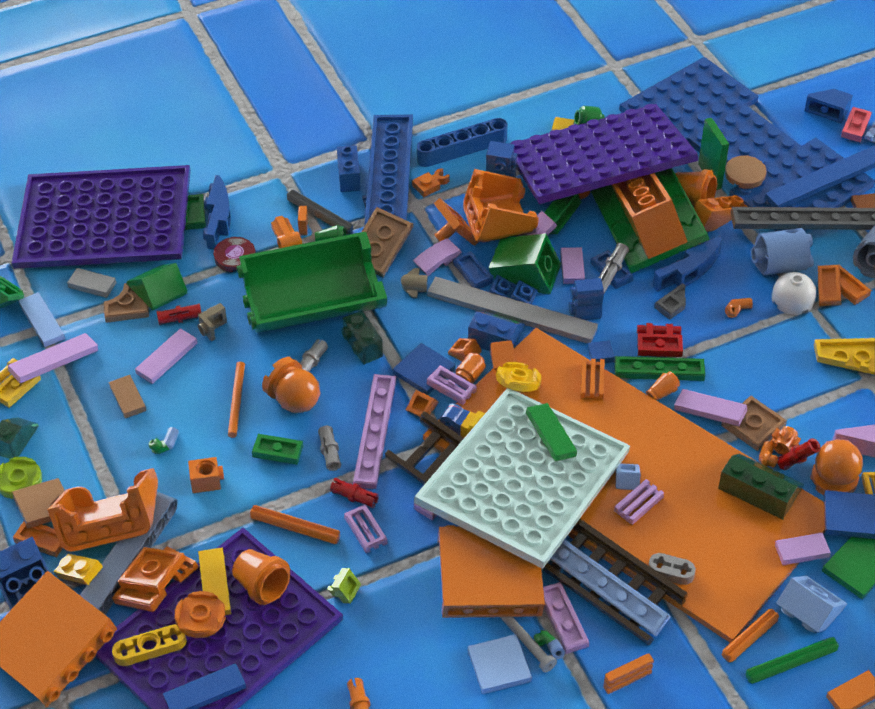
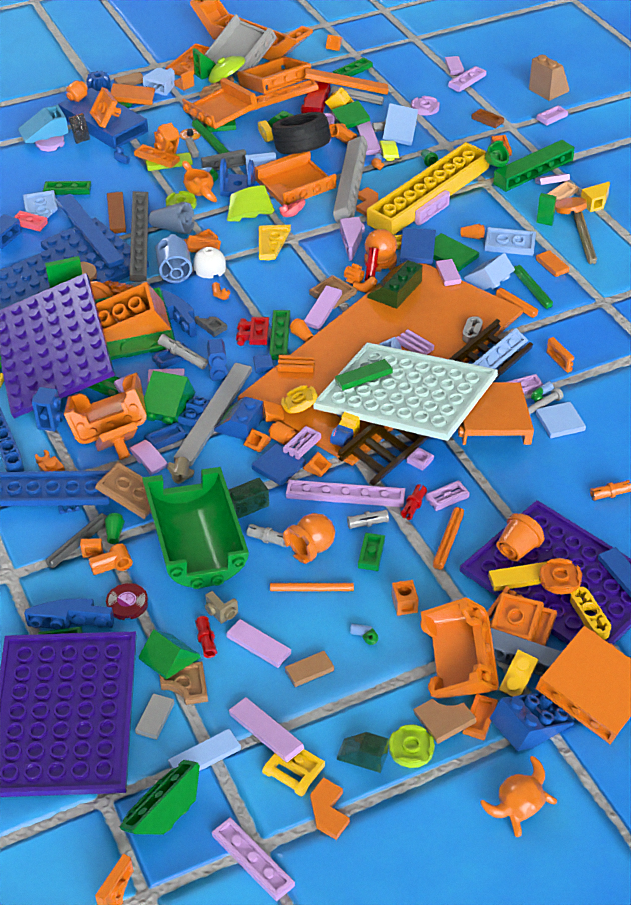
camera: 90 degrees left, 5 degrees down
lime tile [327,568,361,603] -> none
blue brick [337,145,361,192] -> none

